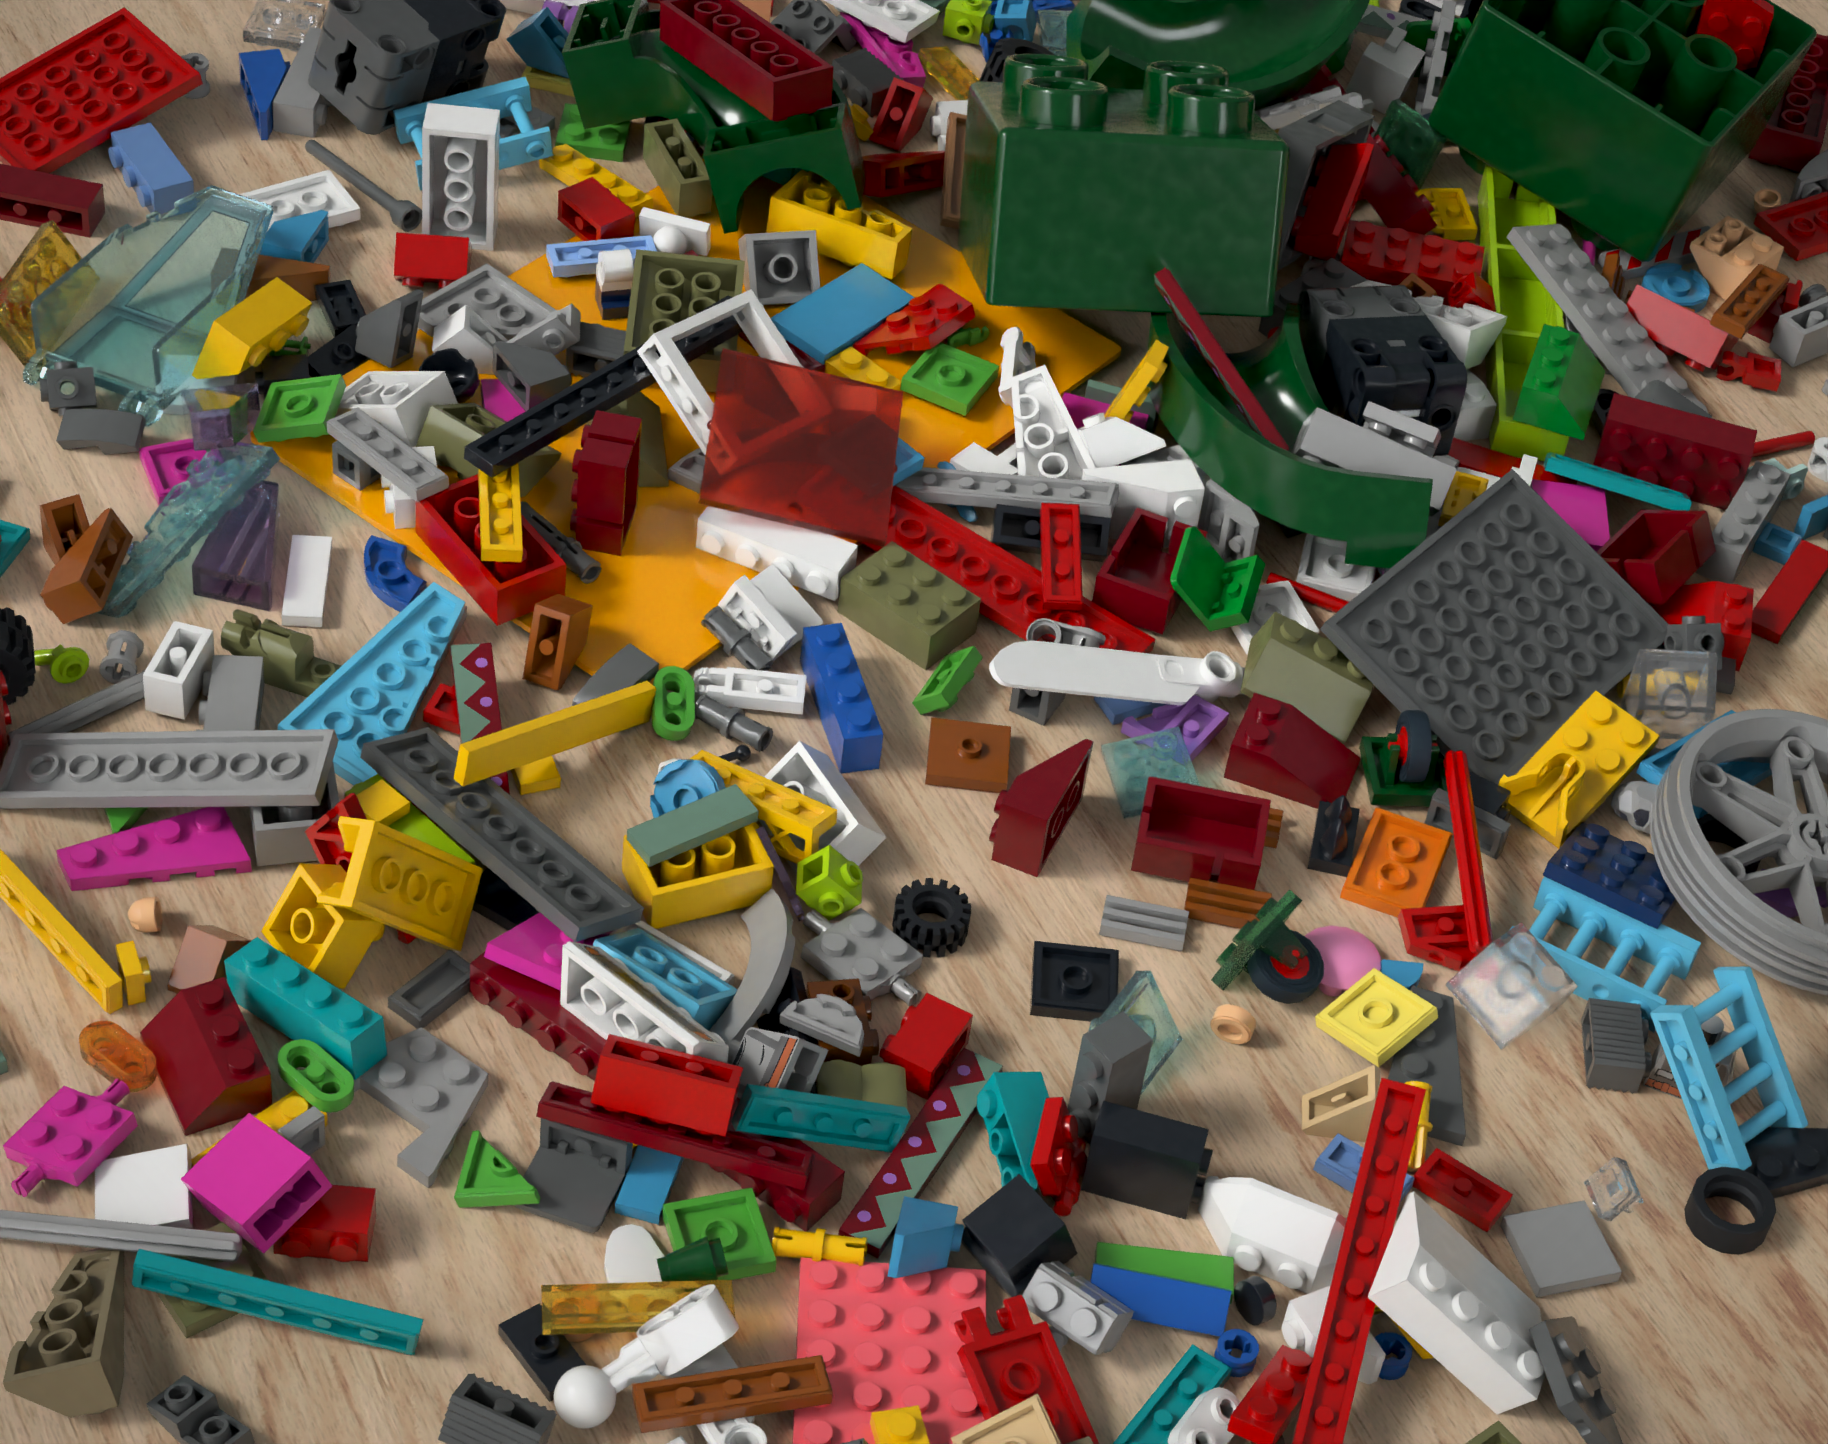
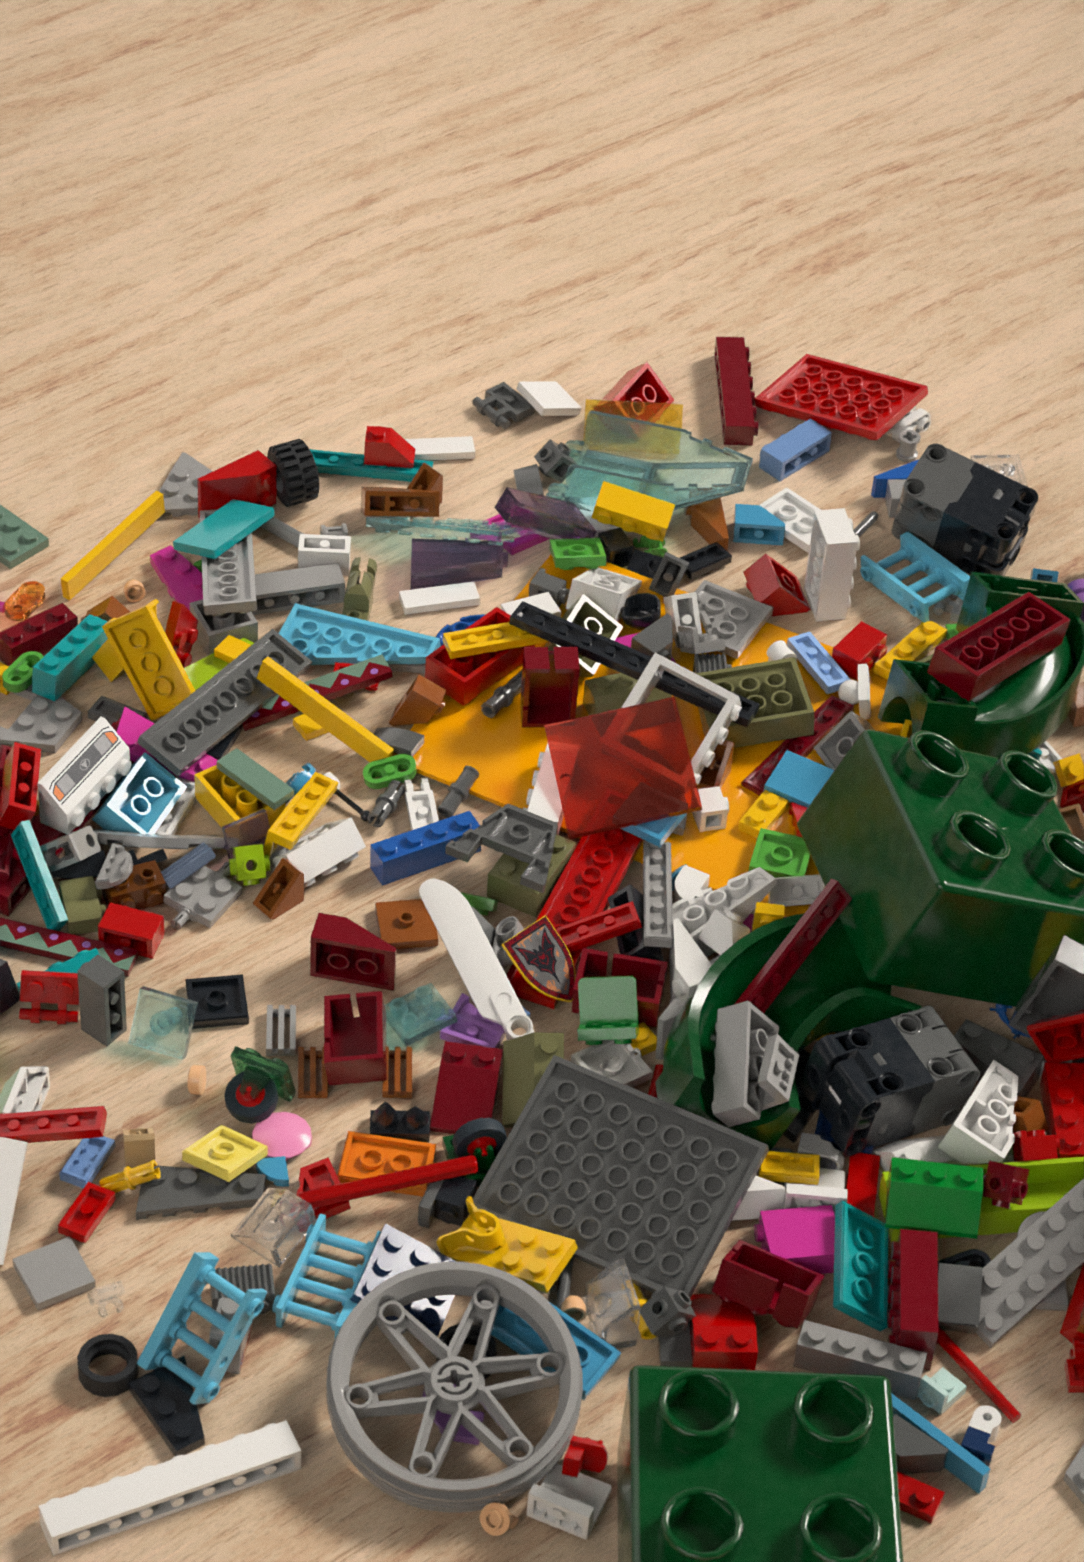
camera: 80 degrees right, 0 degrees up
lime plate [34,644,89,684] -> none
yellow plate [116,941,152,1006] -> none
light grey tile [326,407,449,502] -> none
white bracket [718,565,823,661] -> none
black tyre [892,878,971,958] -> none
black brick [1081,1101,1213,1220] -> none
none -> sand blue tile [161,842,216,889]
none -> teal tile [173,499,275,559]
none -> dark orange slope [253,857,304,920]
none -> dark grey wing [445,804,558,893]
none -> shield [501,915,575,1002]
none -> light nougat hinge [561,1295,586,1322]
none -> dark red brick [982,1160,1030,1209]

